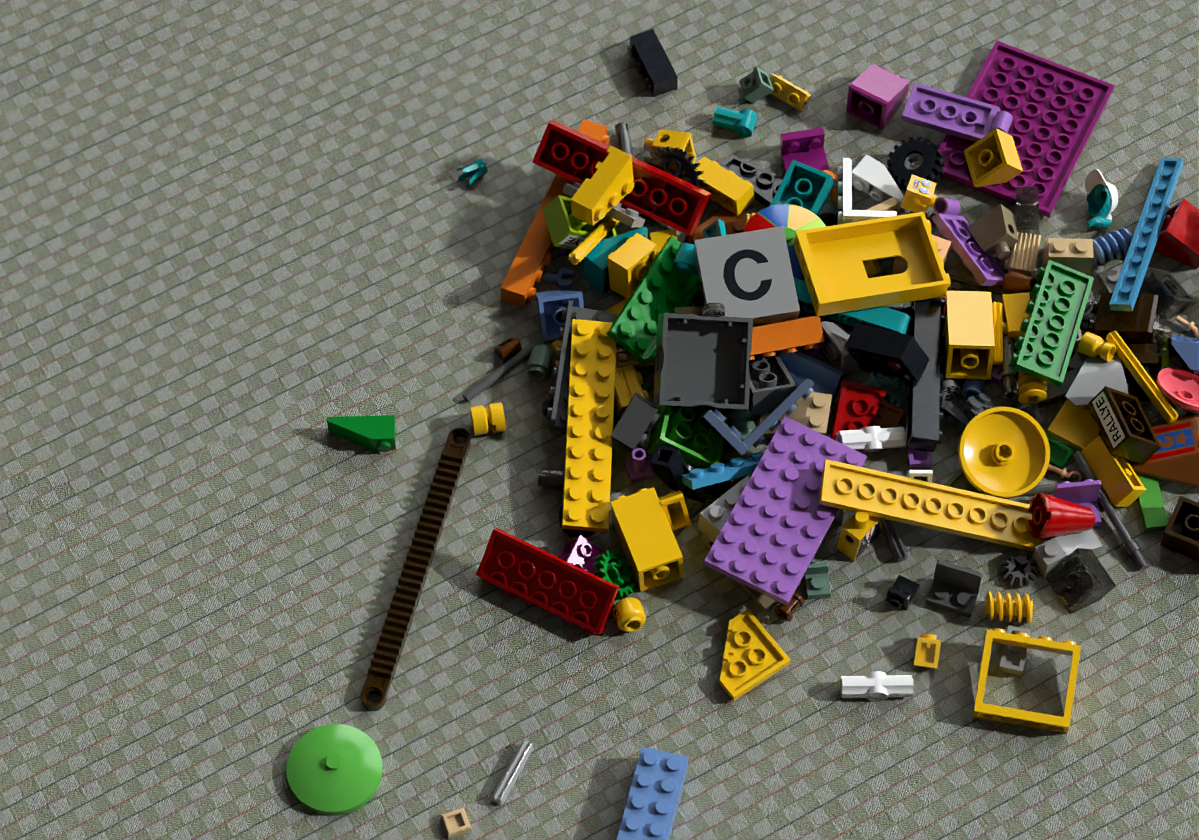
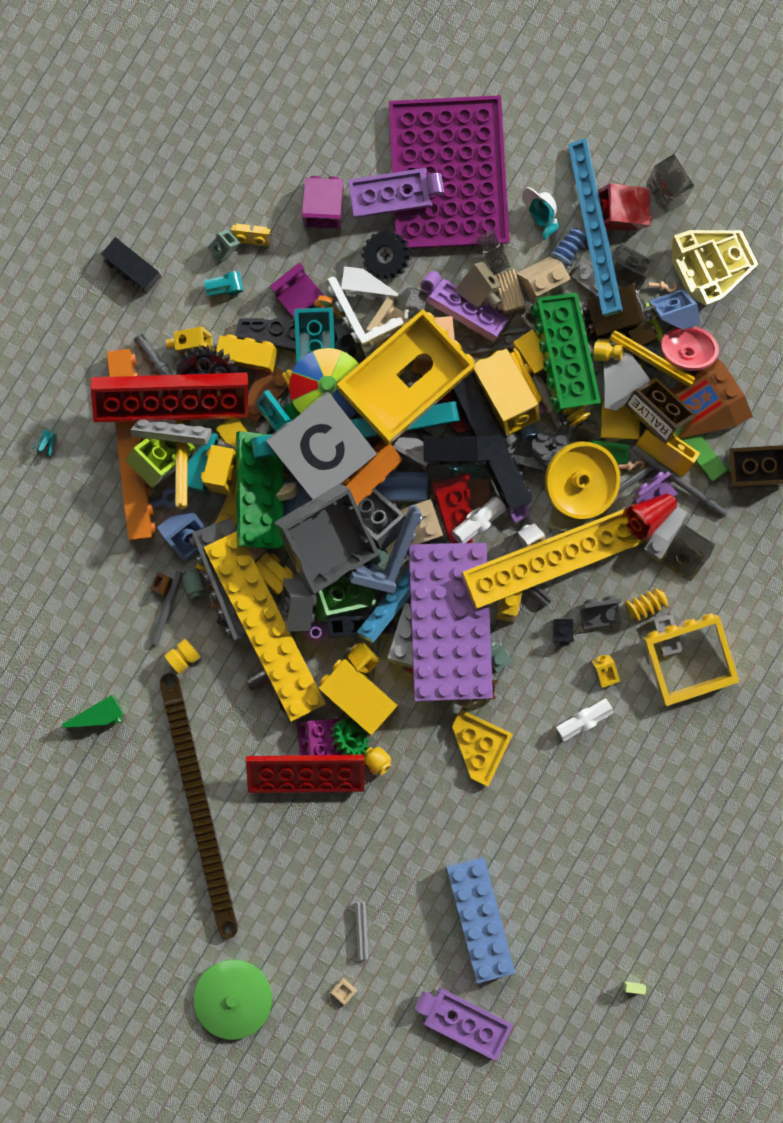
camera: 30 degrees left, 25 degrees up
yellow wedge [571,145,634,226] -> none
clear smoke tile [702,303,725,317] -> none
yellow head [900,174,937,214] -> none
yellow slope [964,129,1023,187] -> none
dark grey gear [1000,552,1038,588] -> none
dark orange cone [1003,271,1037,293] -> none

